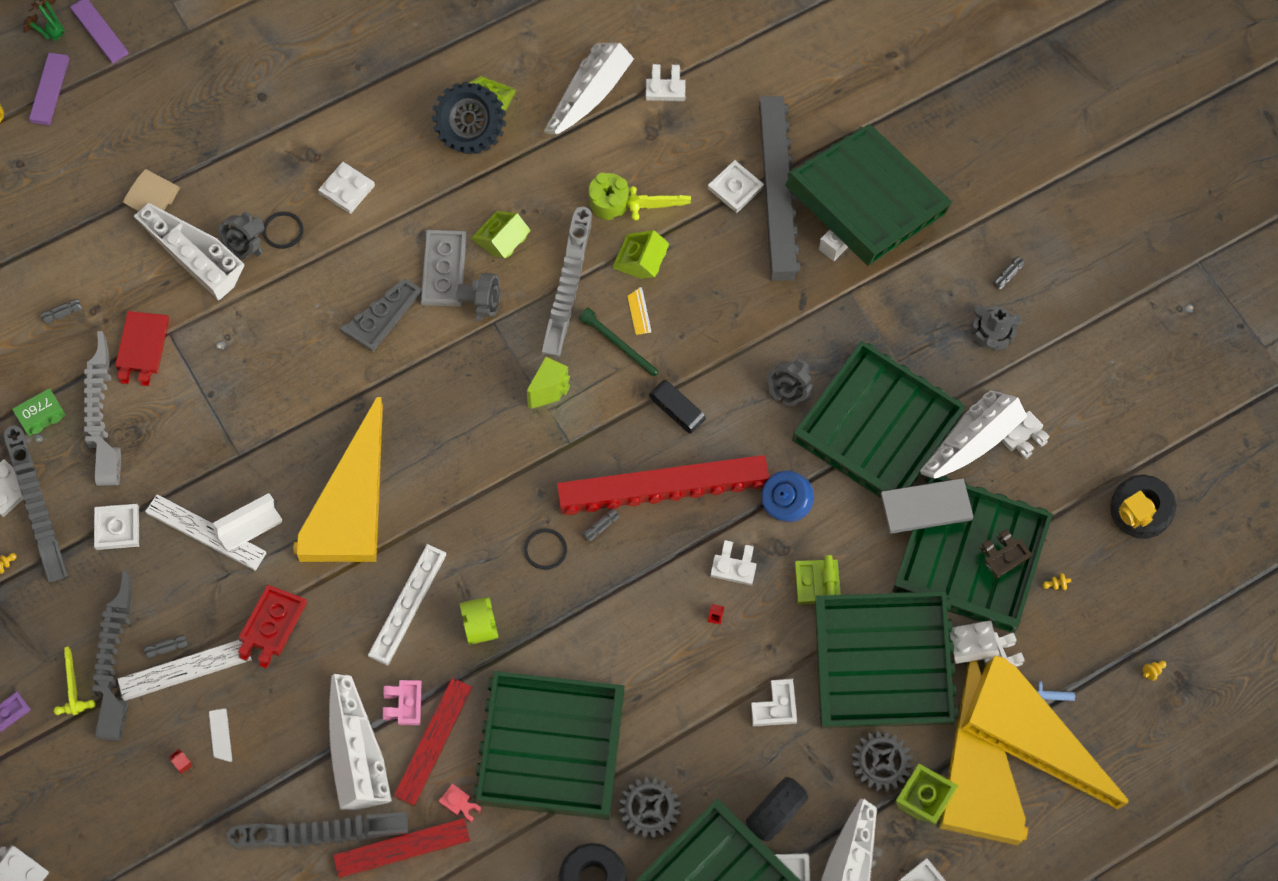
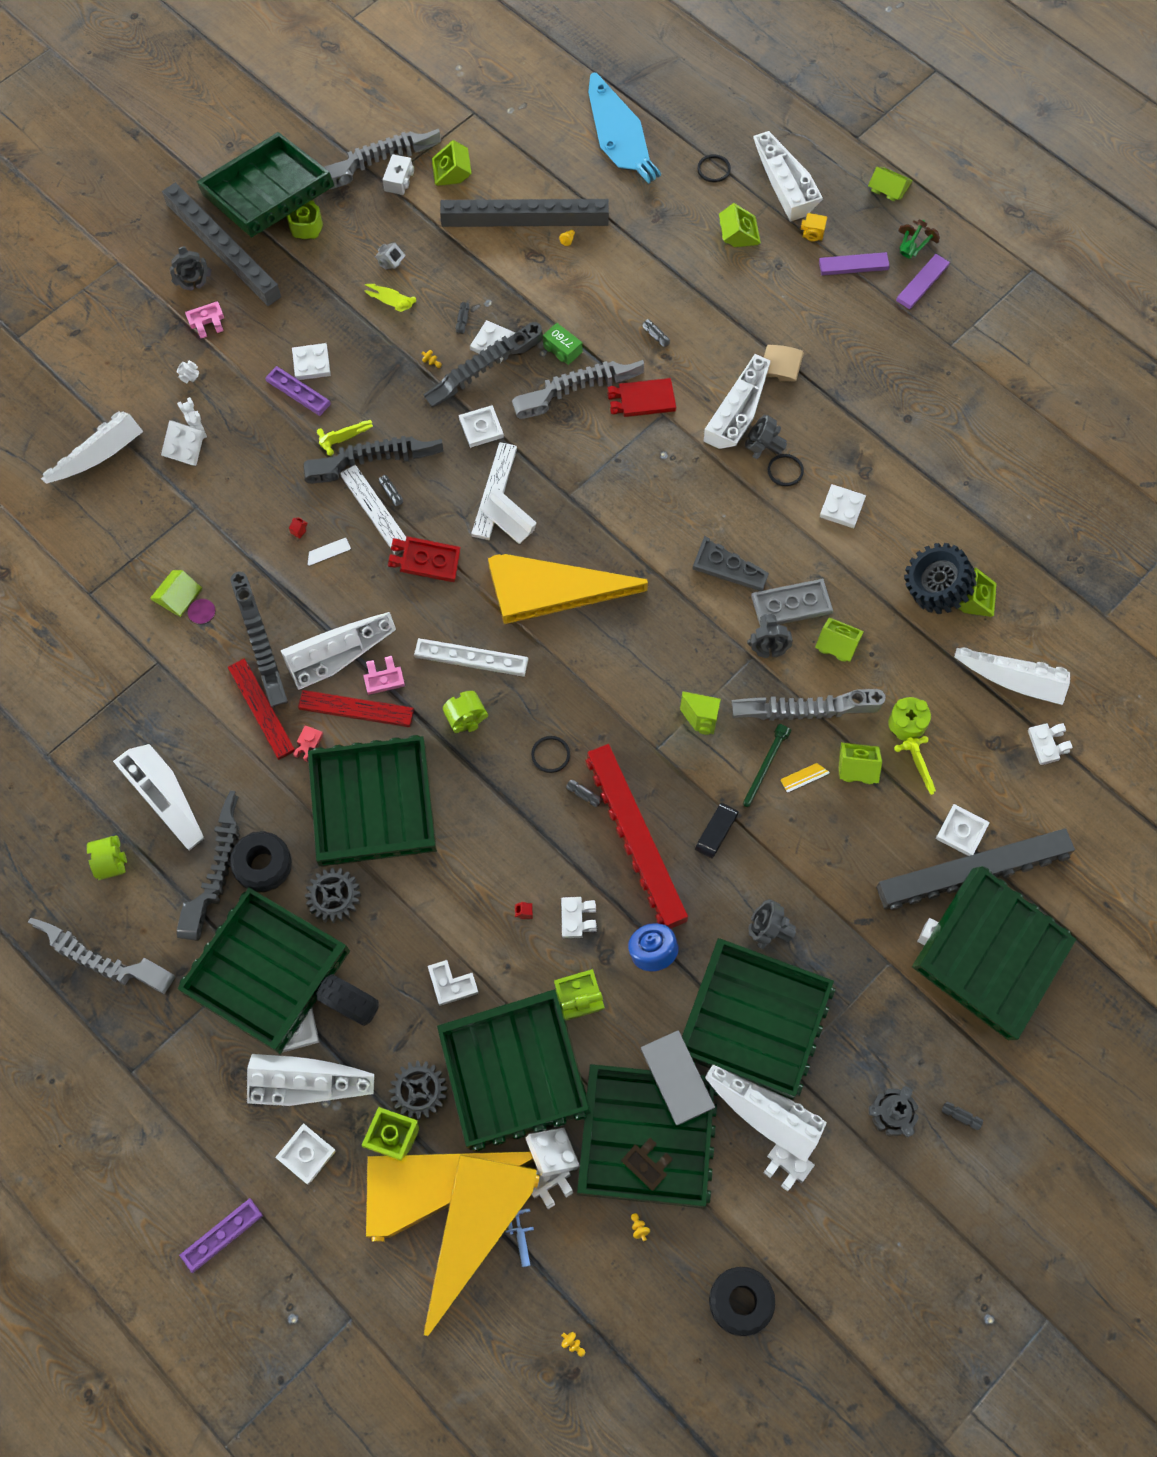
camera: 80 degrees right, 0 degrees up
yellow brick [1119,490,1156,528] -> none

